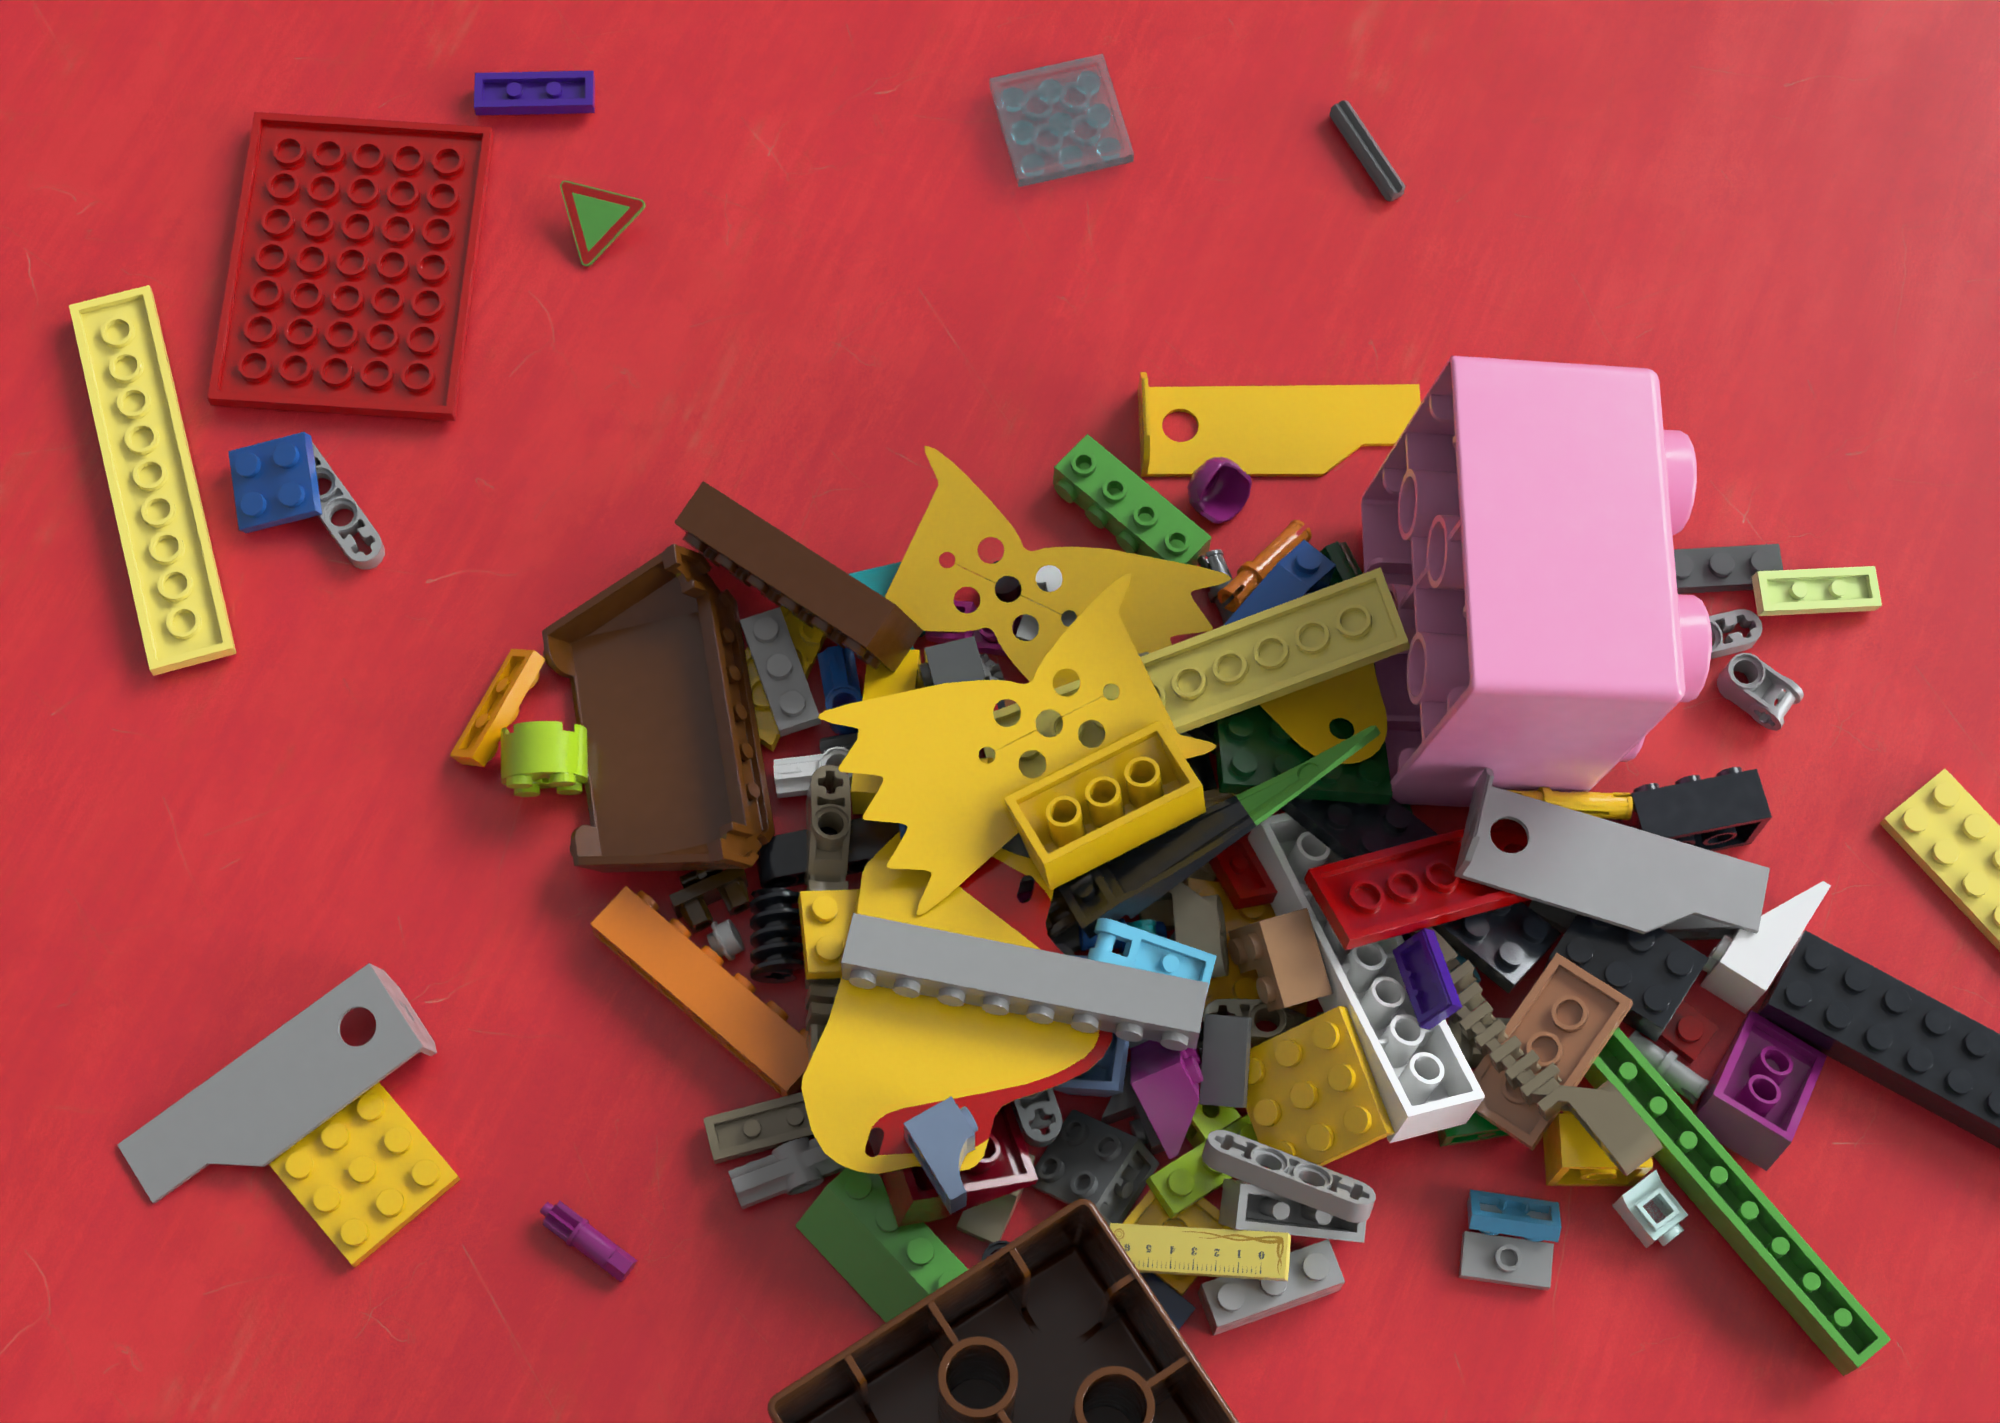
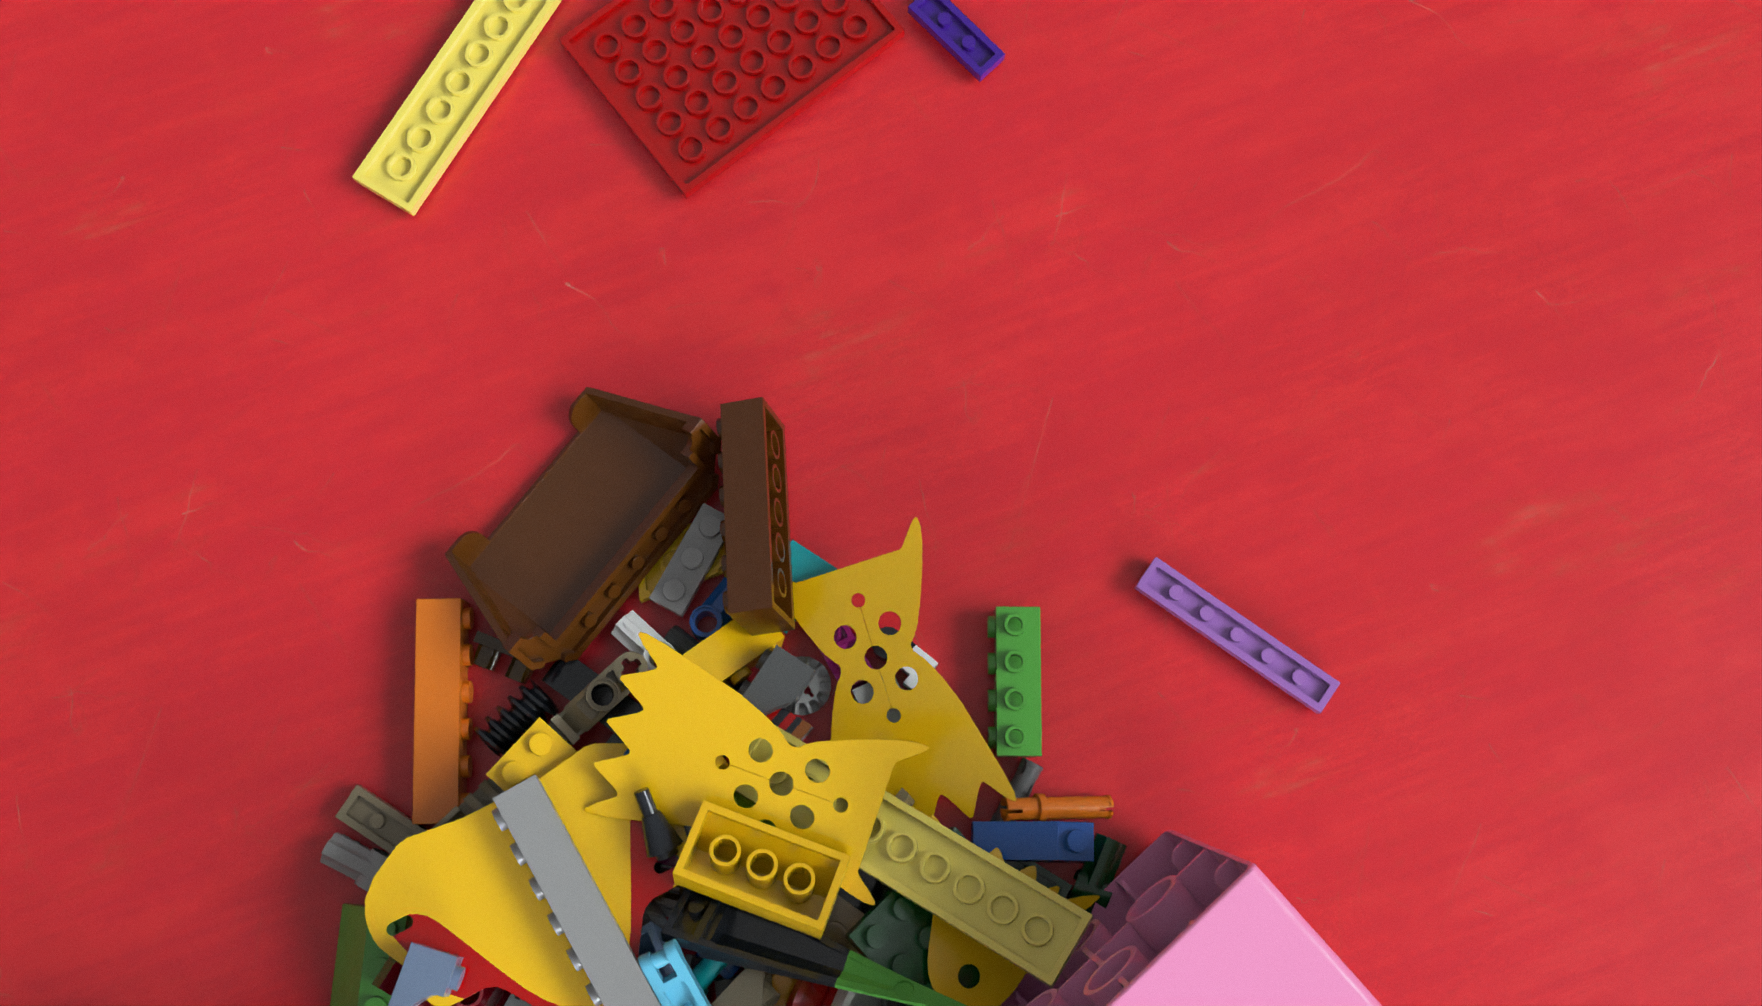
camera: 50 degrees right, 10 degrees up
light grey piece [118,963,437,1203] -> none
blue plate [228,432,322,533] -> none
yellow plate [269,1082,461,1268] -> none
light grey beam [312,442,385,570] -> none
light orange plate [450,649,546,767] -> none
lime brick [501,721,588,797] -> none
magenta piece [540,1201,638,1282] -> none
piece [560,180,646,267] -> none
light grey plate [707,919,745,961] -> none
clear light blue plate [989,54,1134,187] -> none
yellow piece [1138,372,1421,477] -> none
magenta hair [1187,456,1252,524] -> none
dark grey axle [1330,100,1405,202] -> none
none -> black cone [634,787,683,861]
none -> medium lavender plate [1134,557,1340,714]

